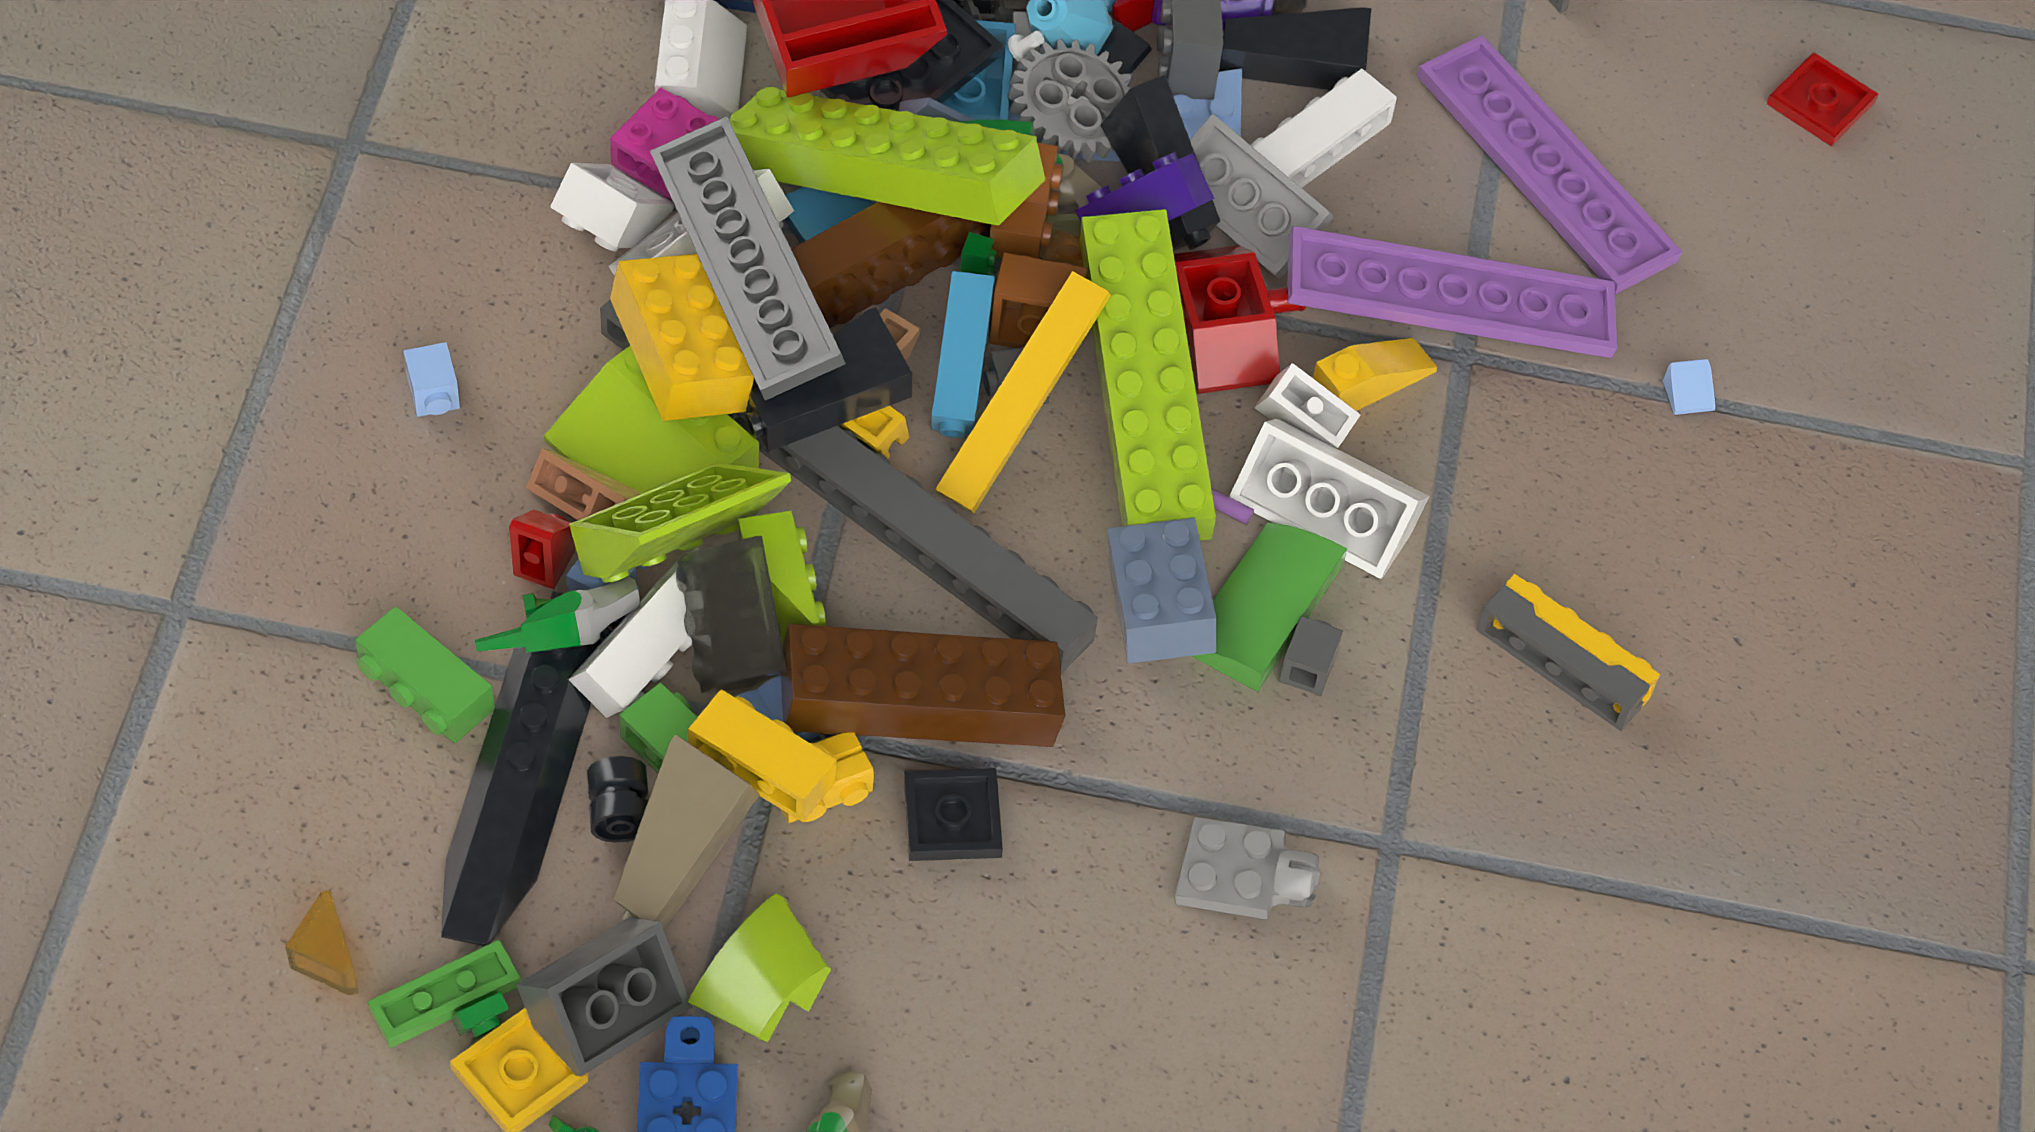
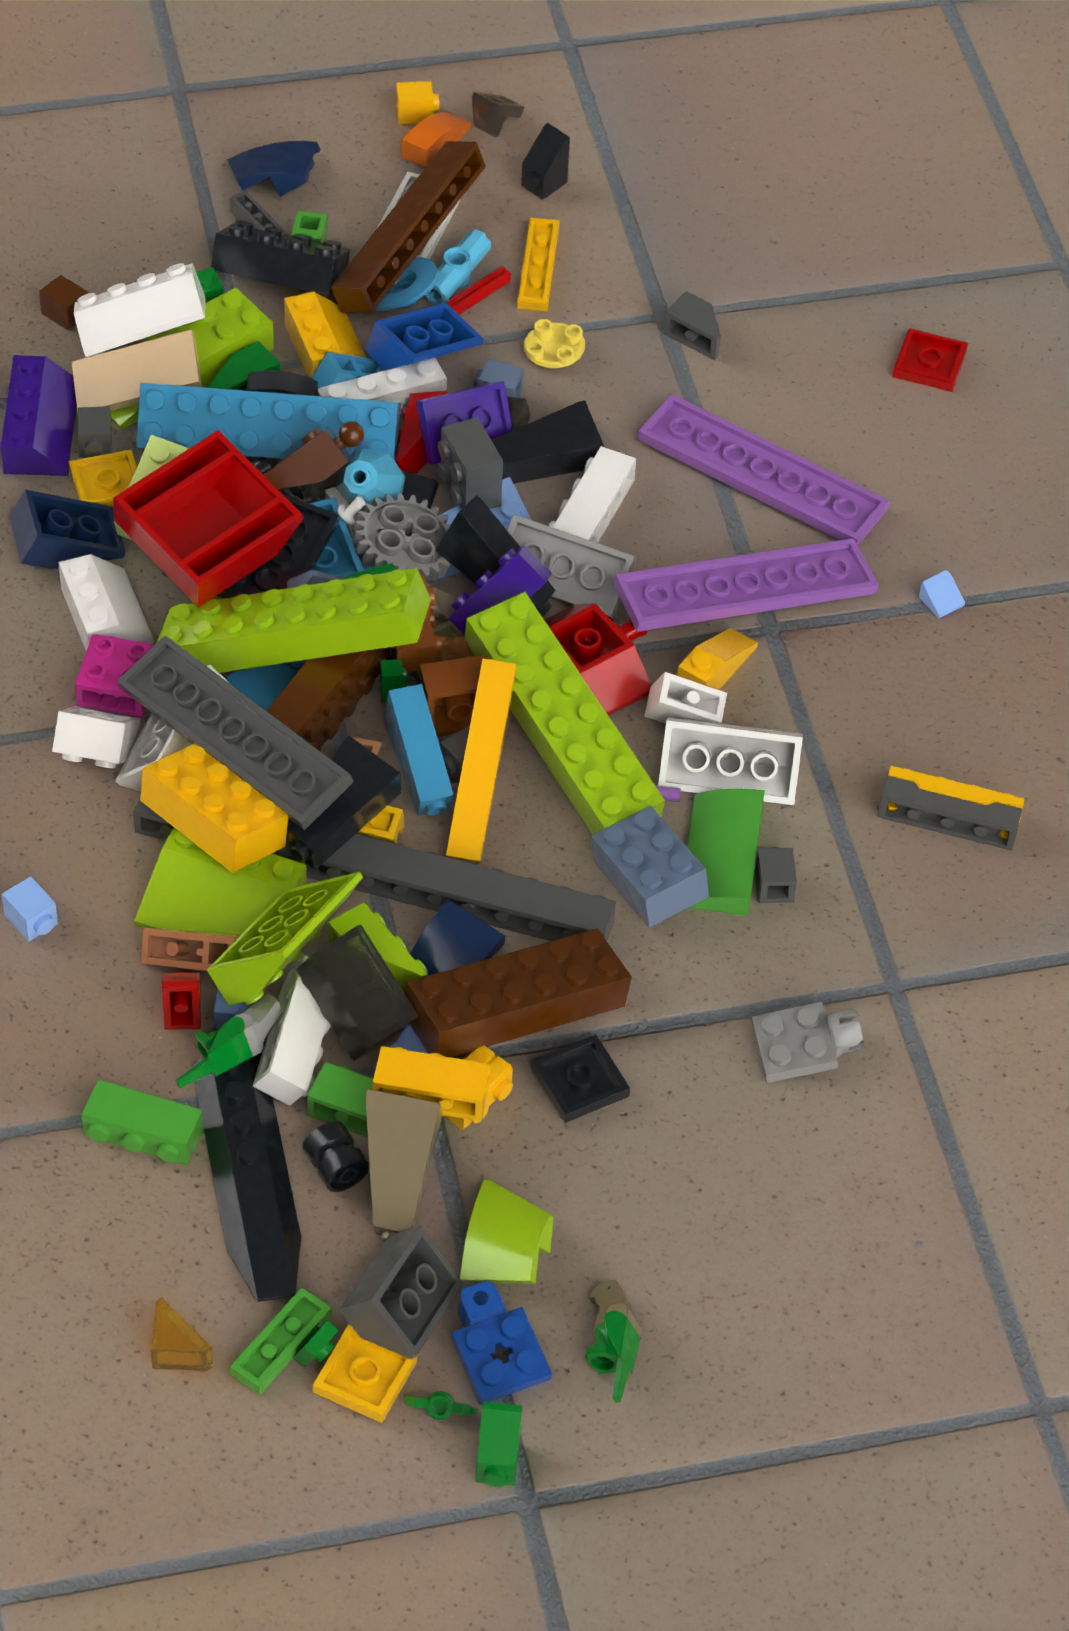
camera: 20 degrees left, 5 degrees down
none -> dark blue slope [410,900,505,976]

